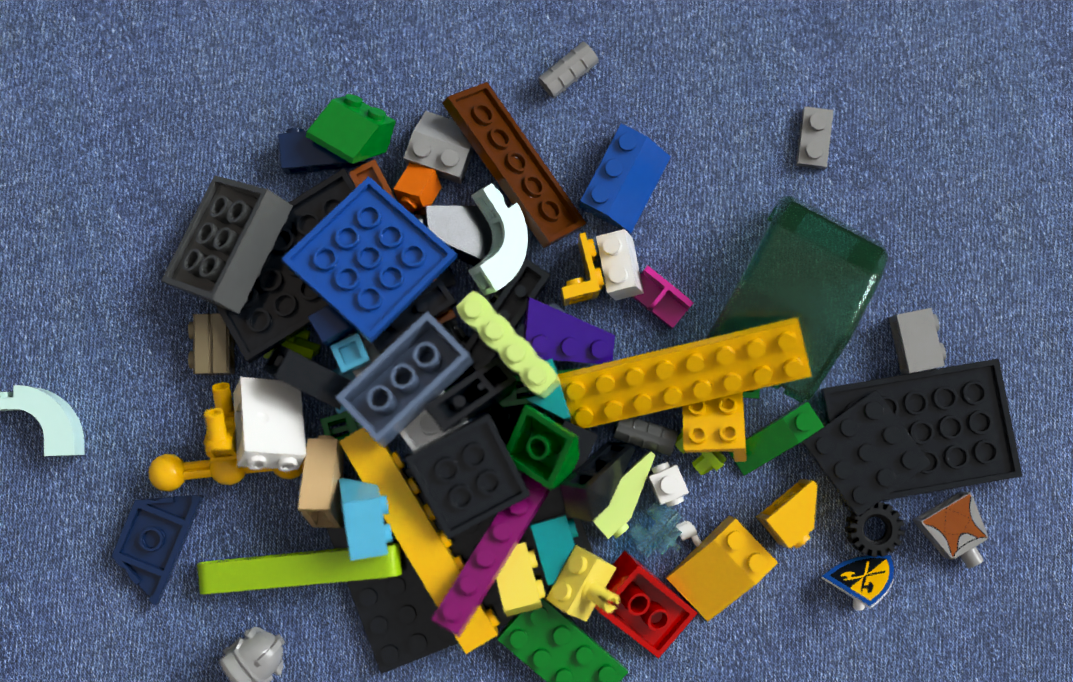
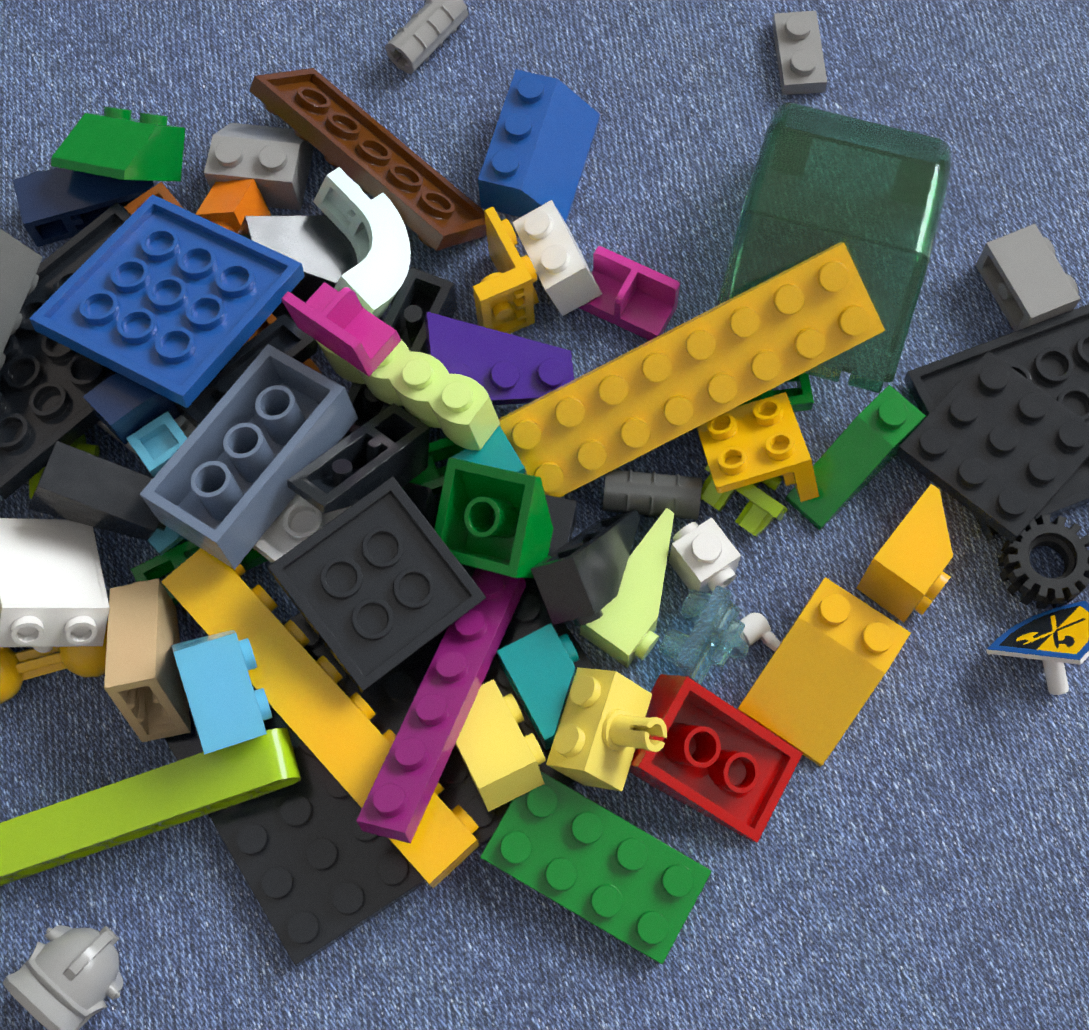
camera: 10 degrees left, 15 degrees down
none -> dark pink panel [281,282,401,377]

